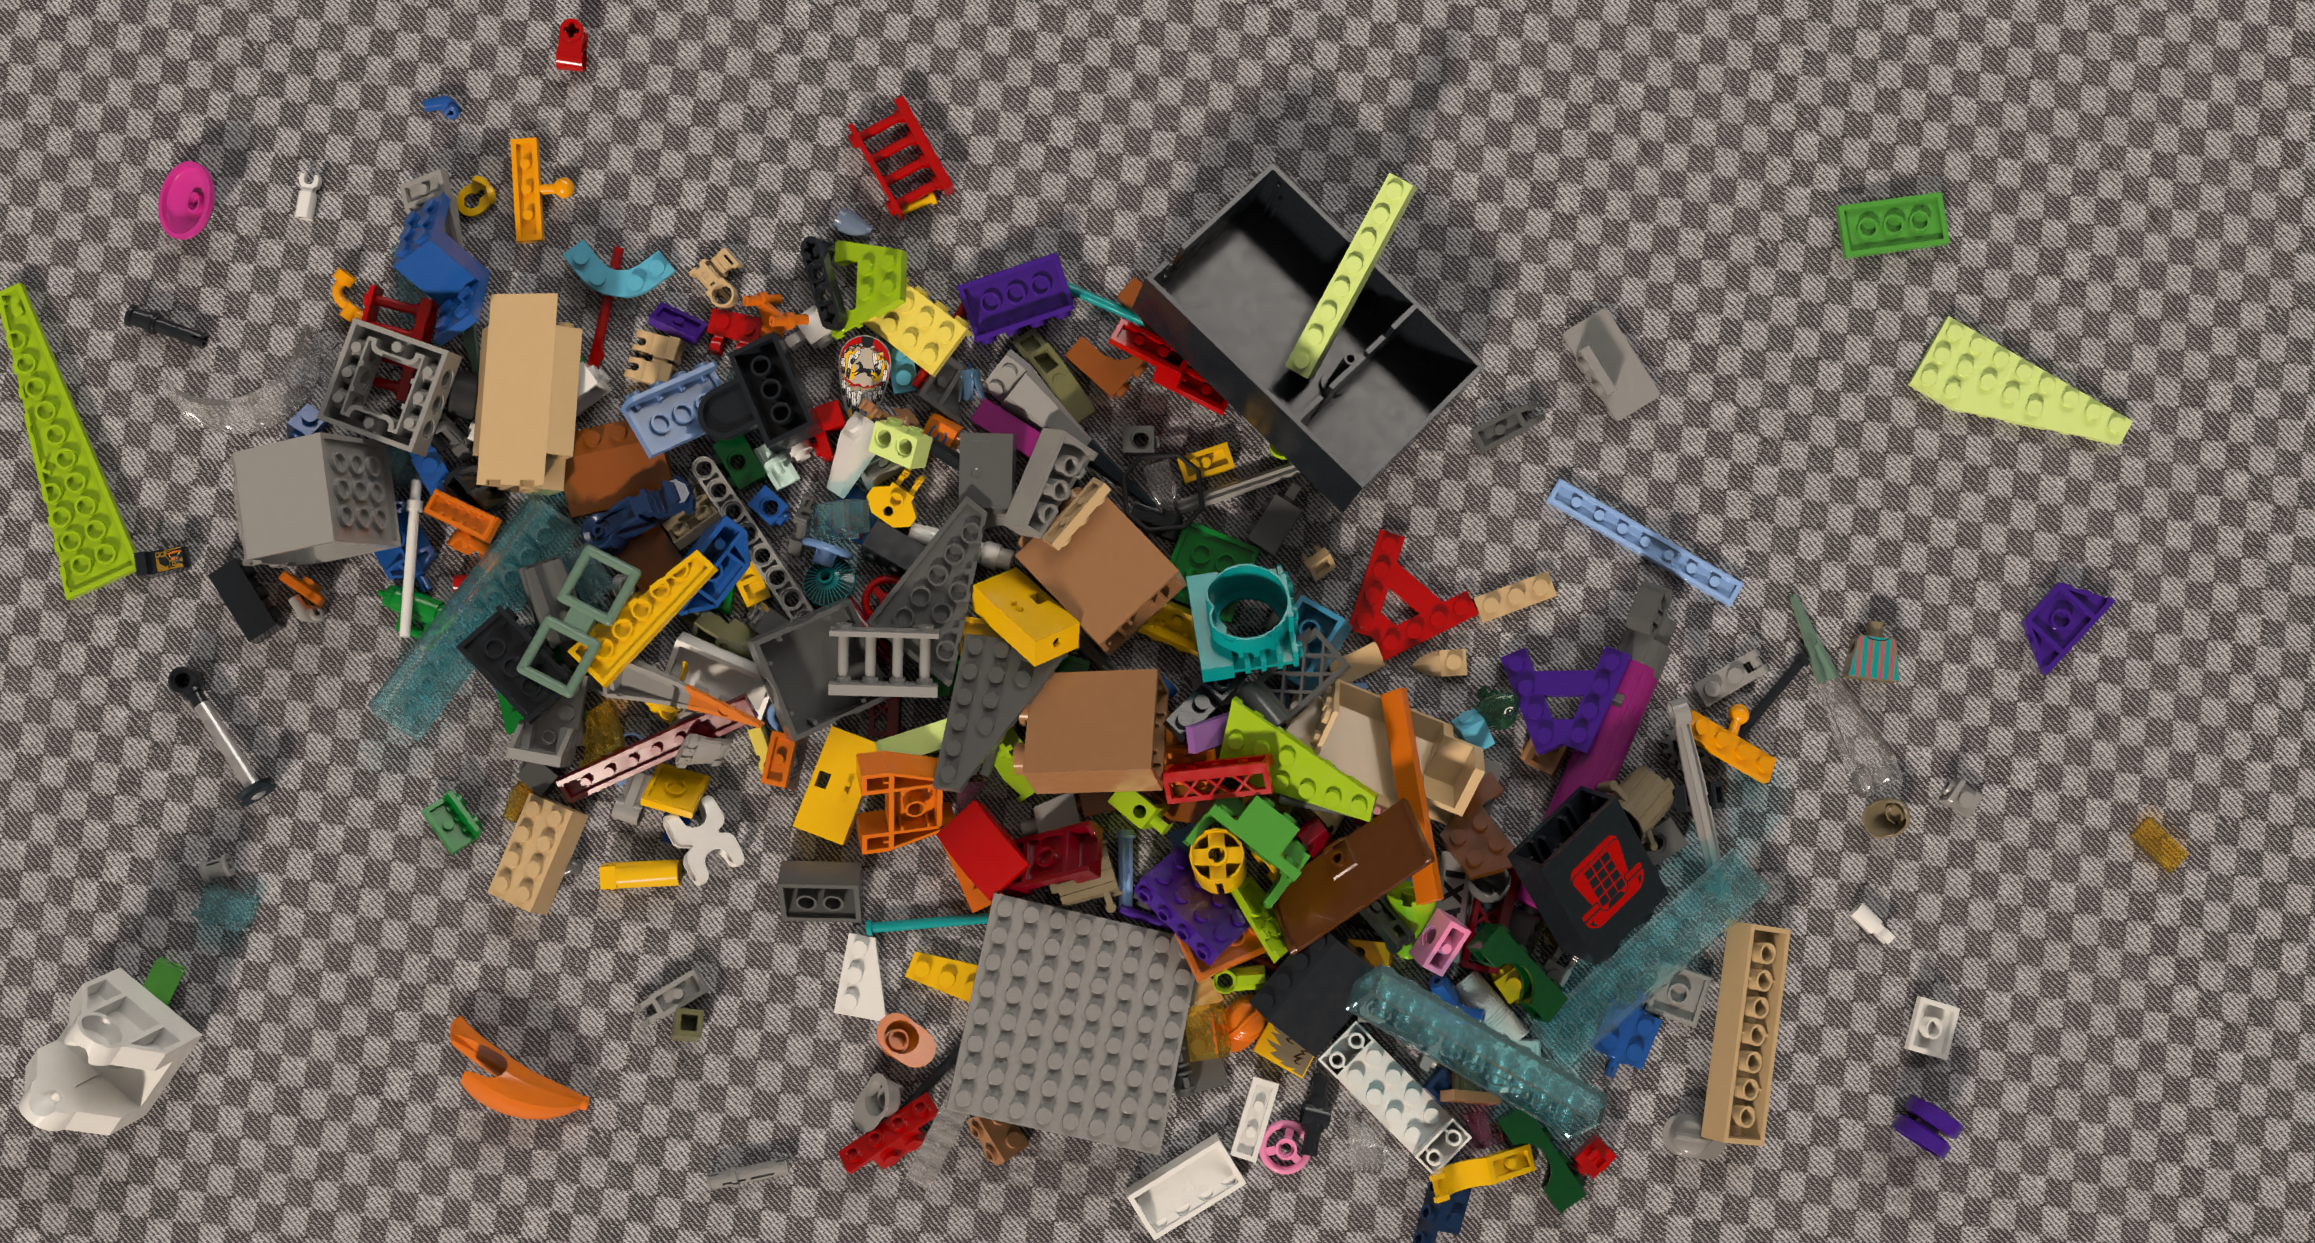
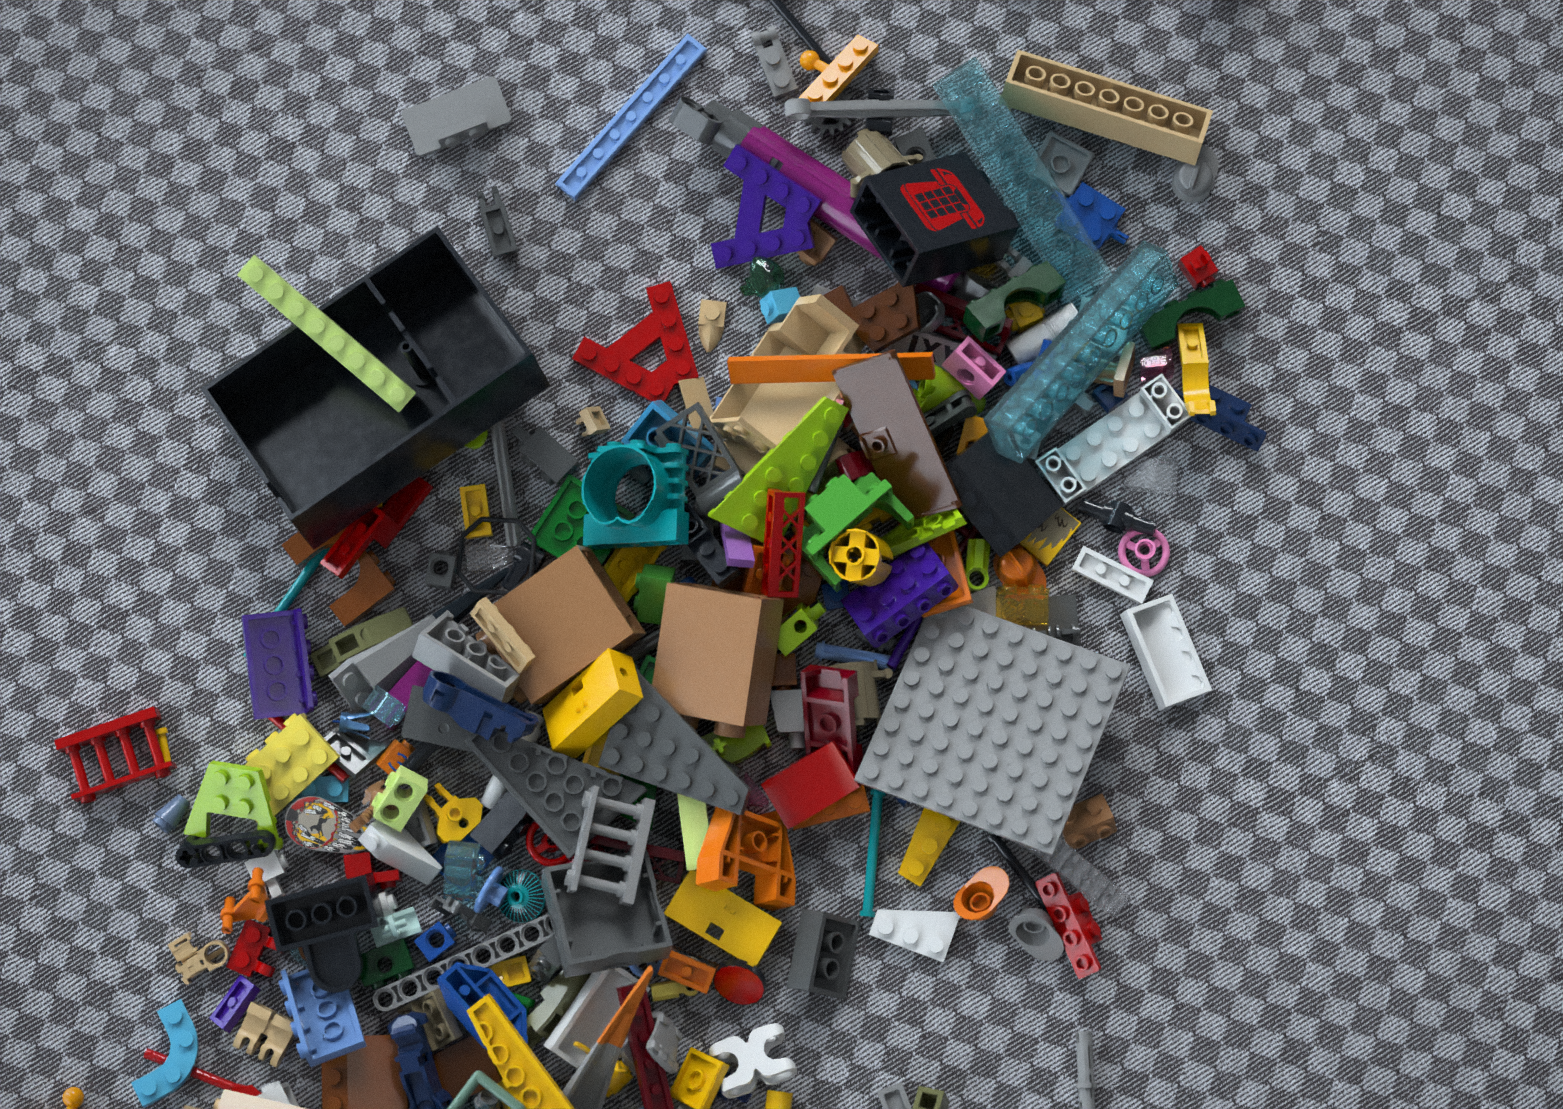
camera: 75 degrees left, 5 degrees down
tan plate [1472,571,1557,624] -> none
none -> clear light blue brick [361,685,406,728]
none -> dark blue piece [422,670,539,743]
none -> bright green brick [633,564,676,625]
none -> red tile [713,959,767,1005]

